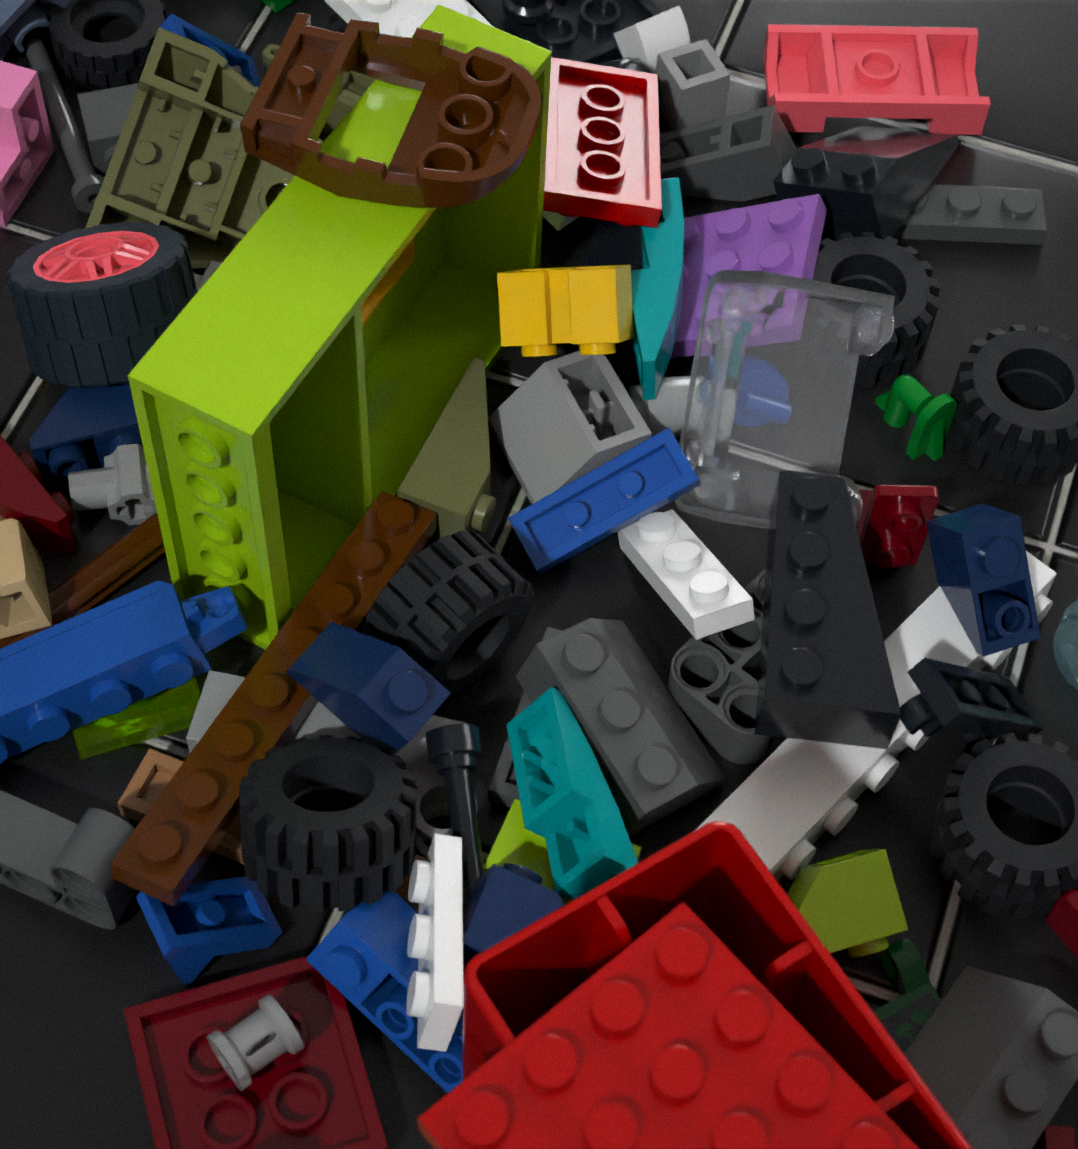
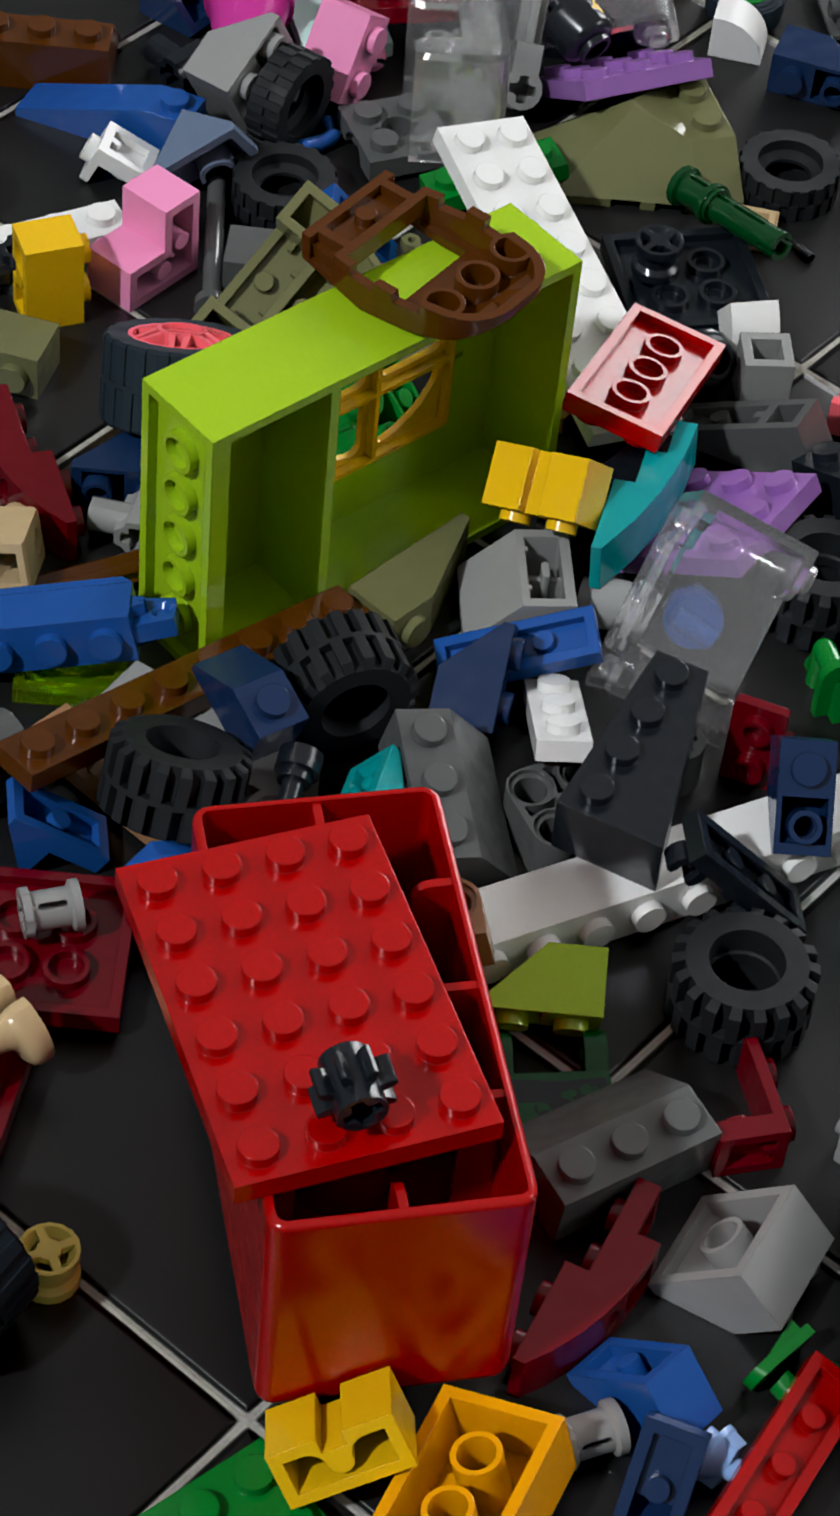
camera: 20 degrees right, 10 degrees down
none -> dark blue slope [429,622,526,735]

